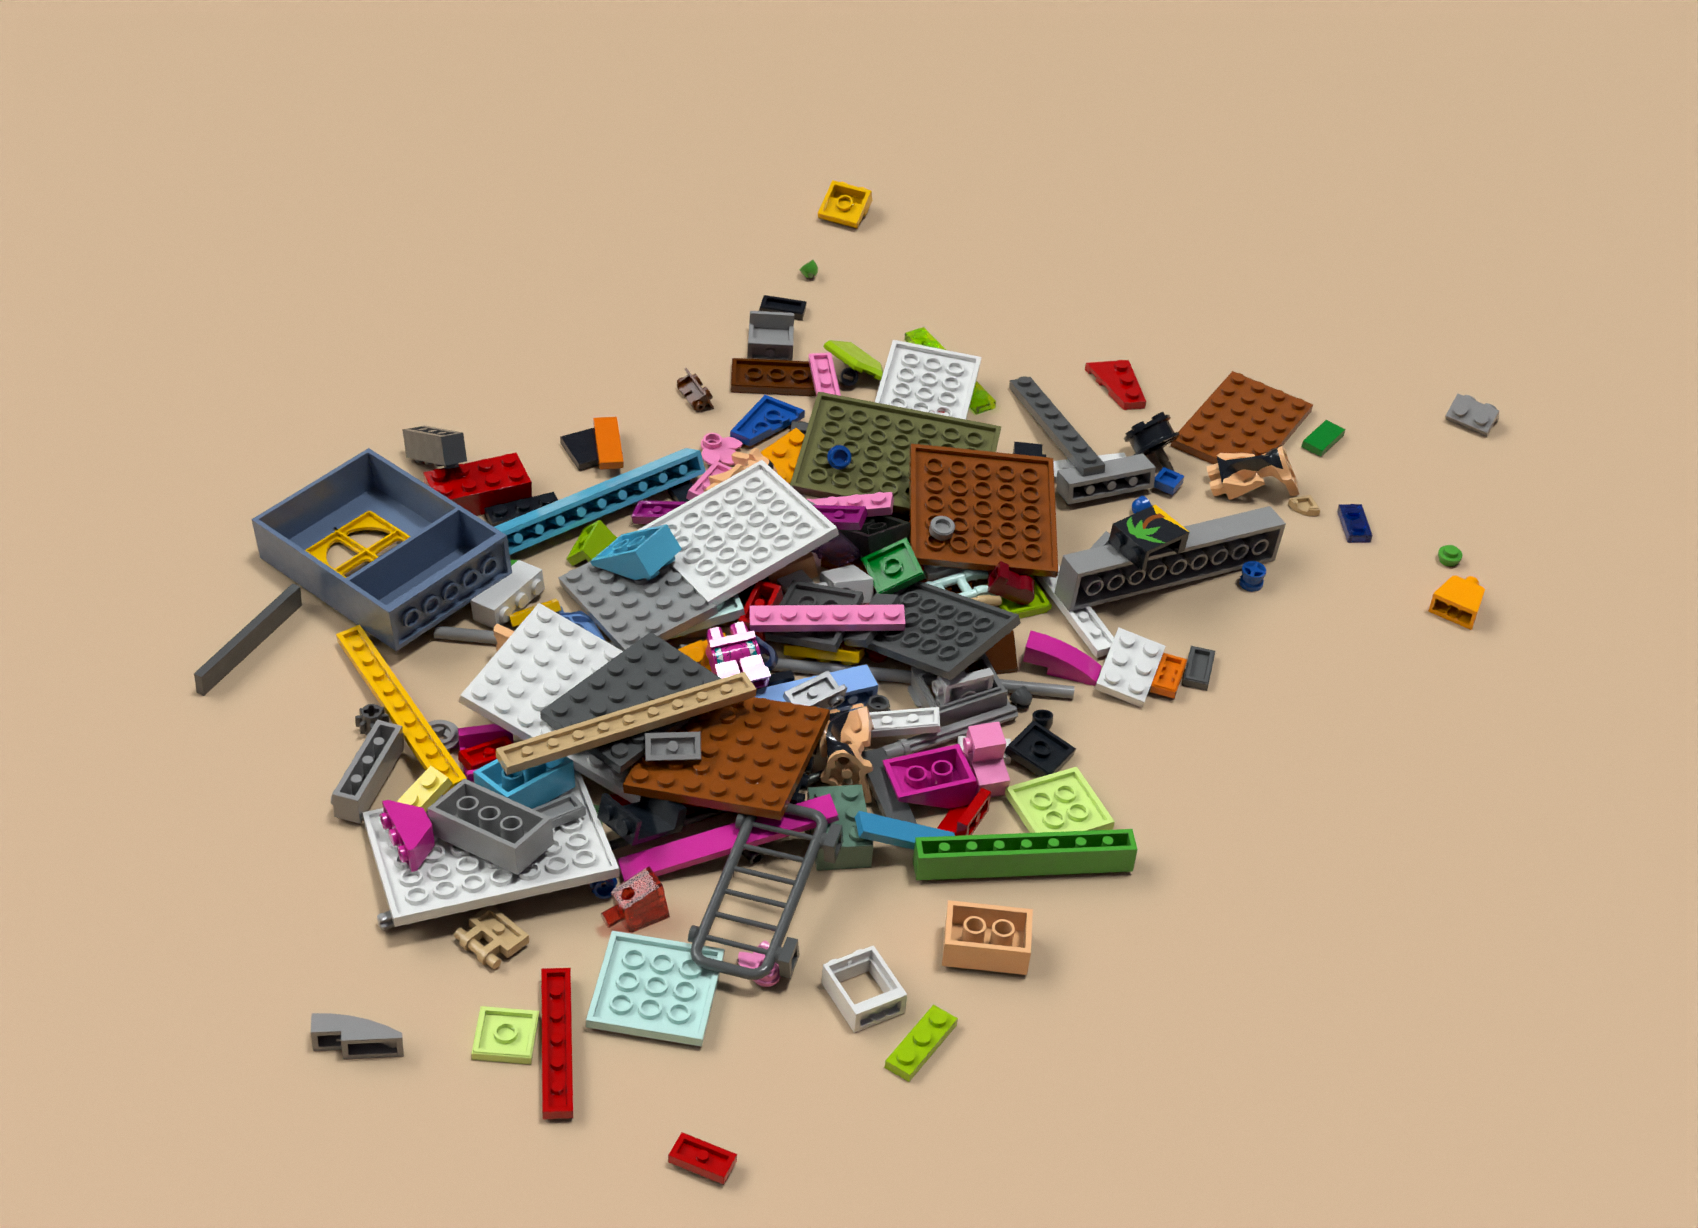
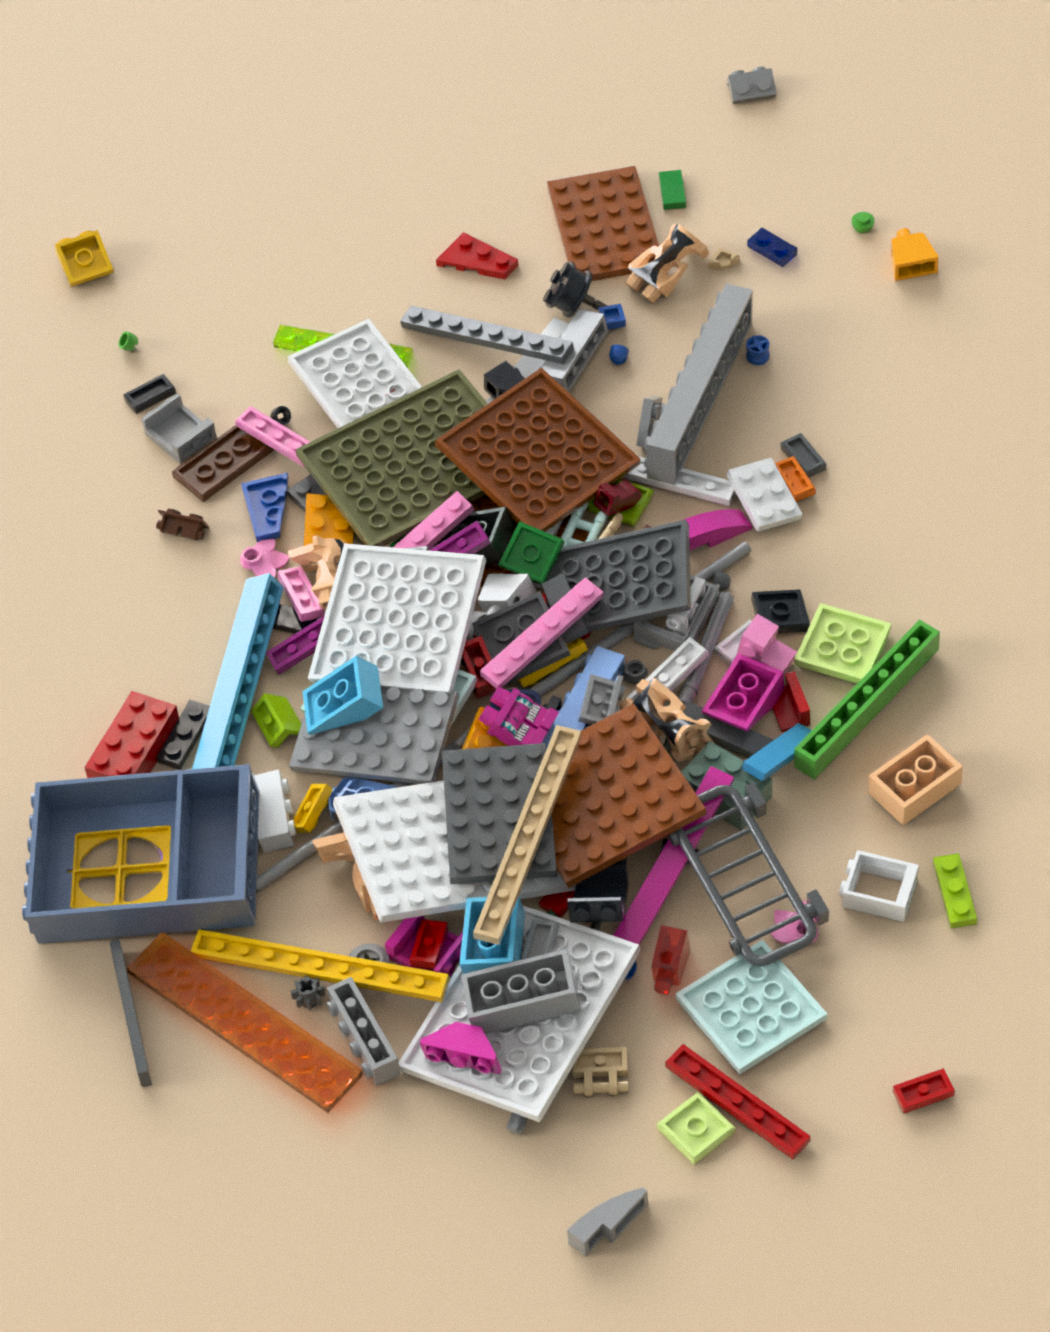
camera: 35 degrees left, 10 degrees up
light yellow plate [397,766,453,812] -> none
dark grey brick [402,425,467,469] -> none
black tile [560,428,623,471] -> none
orange tile [593,417,624,469] -> none
light grey plate [645,732,701,762] -> none
lime tile [823,340,883,381] -> none
blue plate [827,445,851,469] -> none
light grey tile [929,516,955,541] -> none
black hinge [1032,709,1053,730] -> none
black panel [1108,504,1190,570] -> none
none -> clear orange plate [127,932,363,1113]

